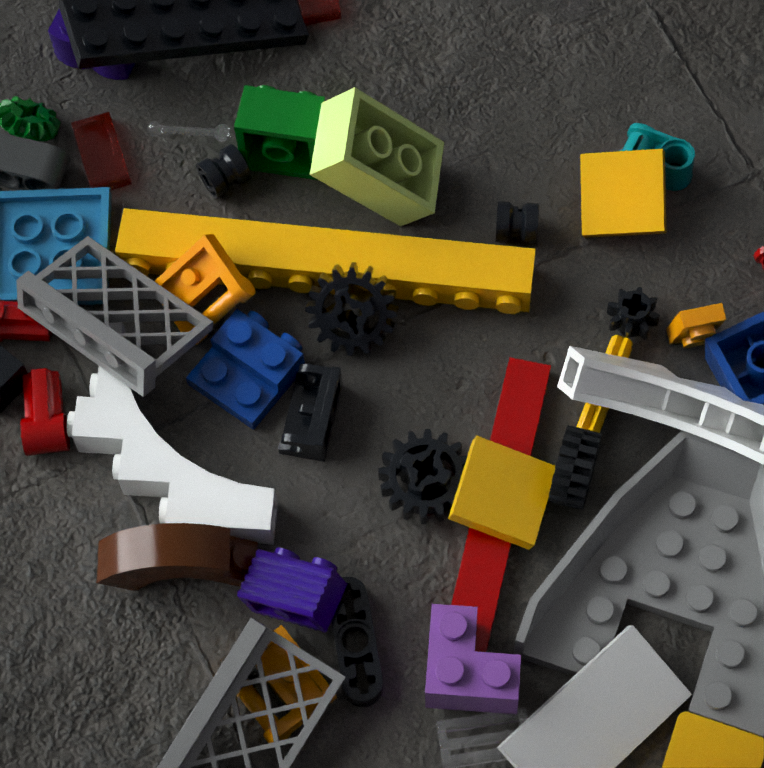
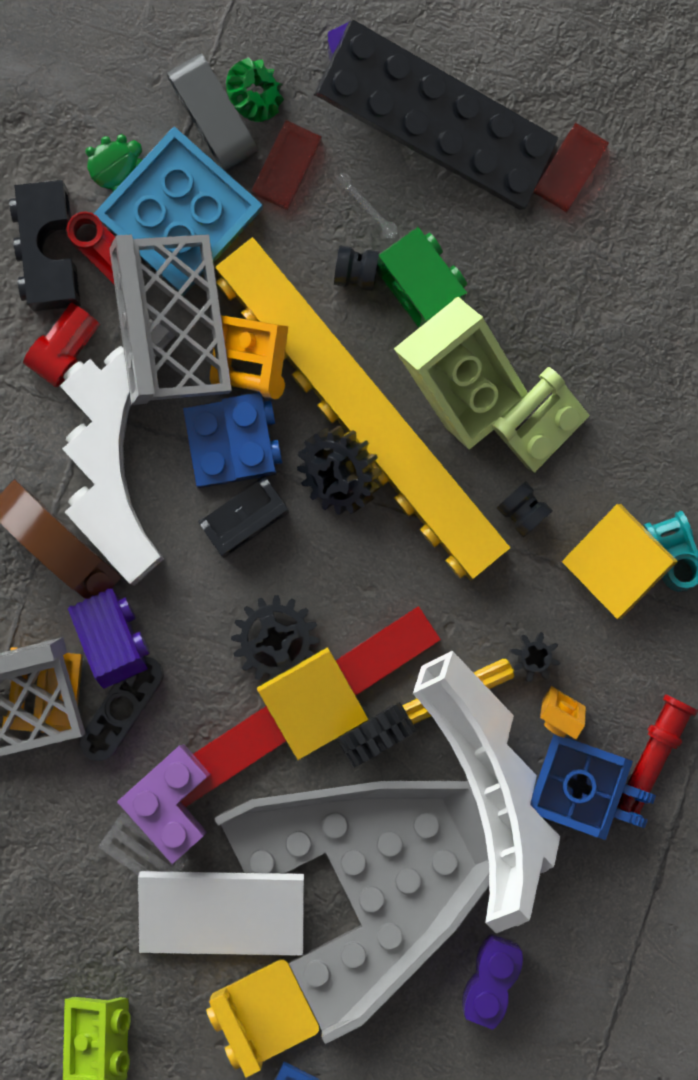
camera: 40 degrees right, 20 degrees up
none -> yellowish green plate [491,367,590,473]

